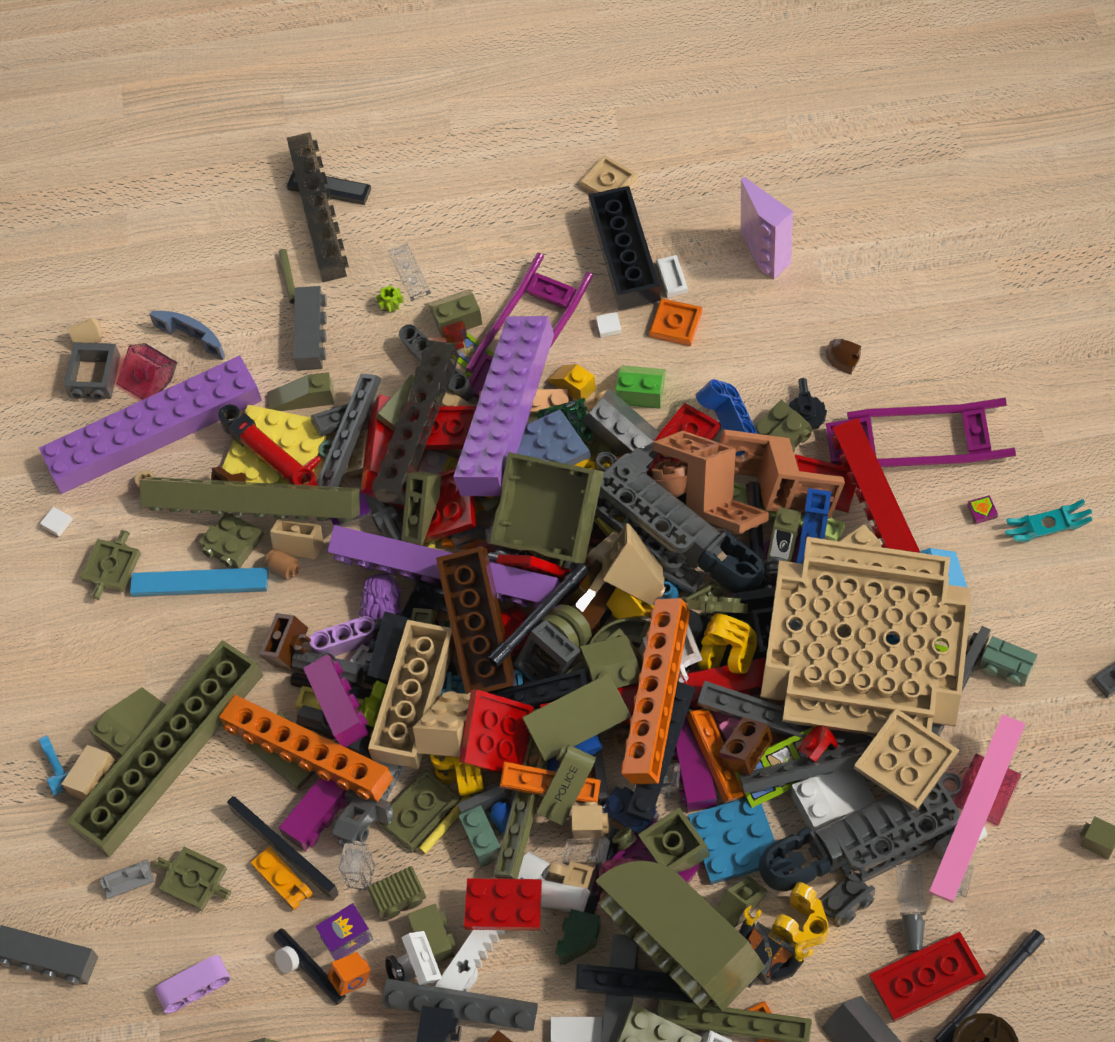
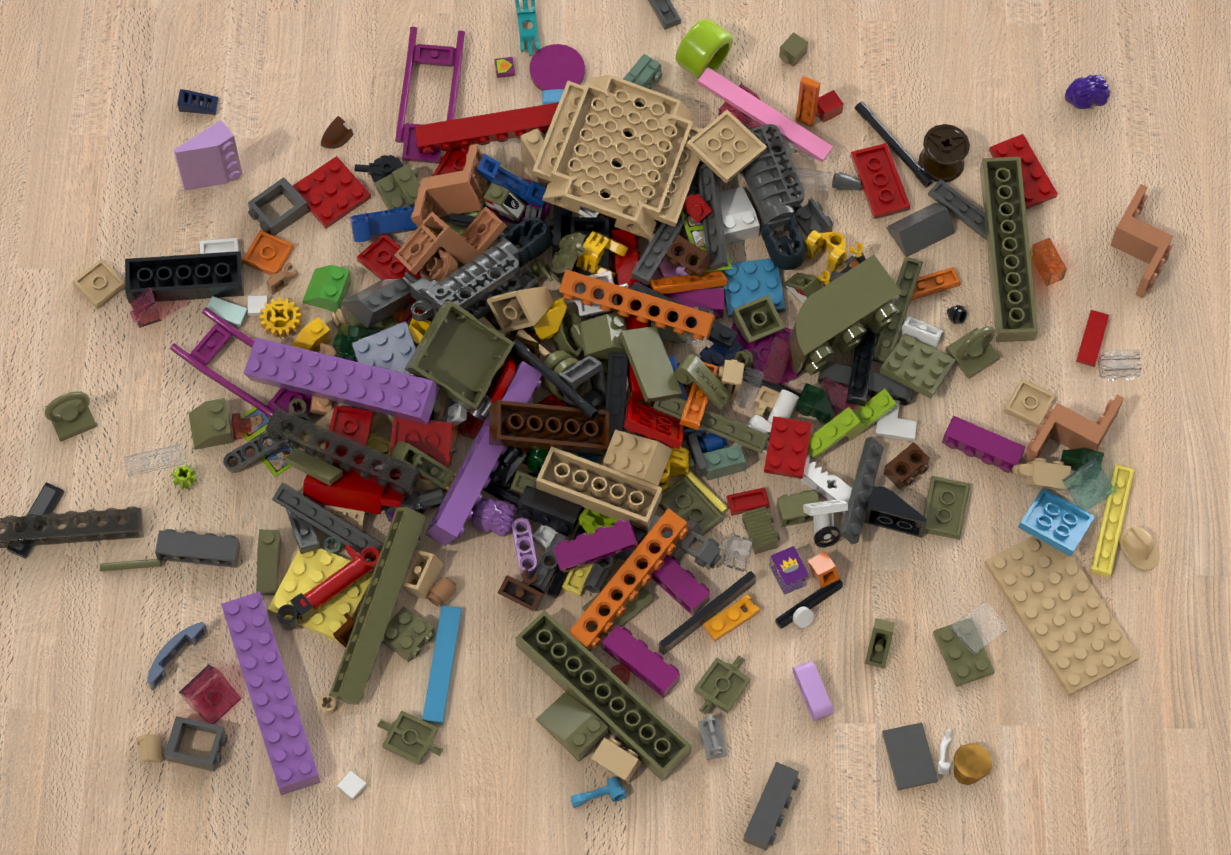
camera: 90 degrees left, 5 degrees up
none -> olive tile [44,391,97,442]
none -> clear pink slope [129,287,161,328]
none -> dark blue slope [177,89,219,115]
none -> light aqua tile [207,296,248,327]
none -> dark grey window [248,177,309,236]
none -> yellow gear [259,297,302,338]
none -> medium nougat plate [266,263,299,295]
none -> olive bush [289,399,307,417]
none -> red plate [293,156,371,229]
none -> magenta tile [529,44,585,91]
none -> magenta brick [602,625,680,698]
none -> clear red tile [611,664,630,684]
none -> lime wheel [675,18,733,79]
none -> red tile [726,487,770,516]
none -> orange tile [795,76,820,127]
none -> lime bracket [808,389,897,459]
none -> red brick [816,90,844,123]
none -> clear pink slope [821,377,856,417]

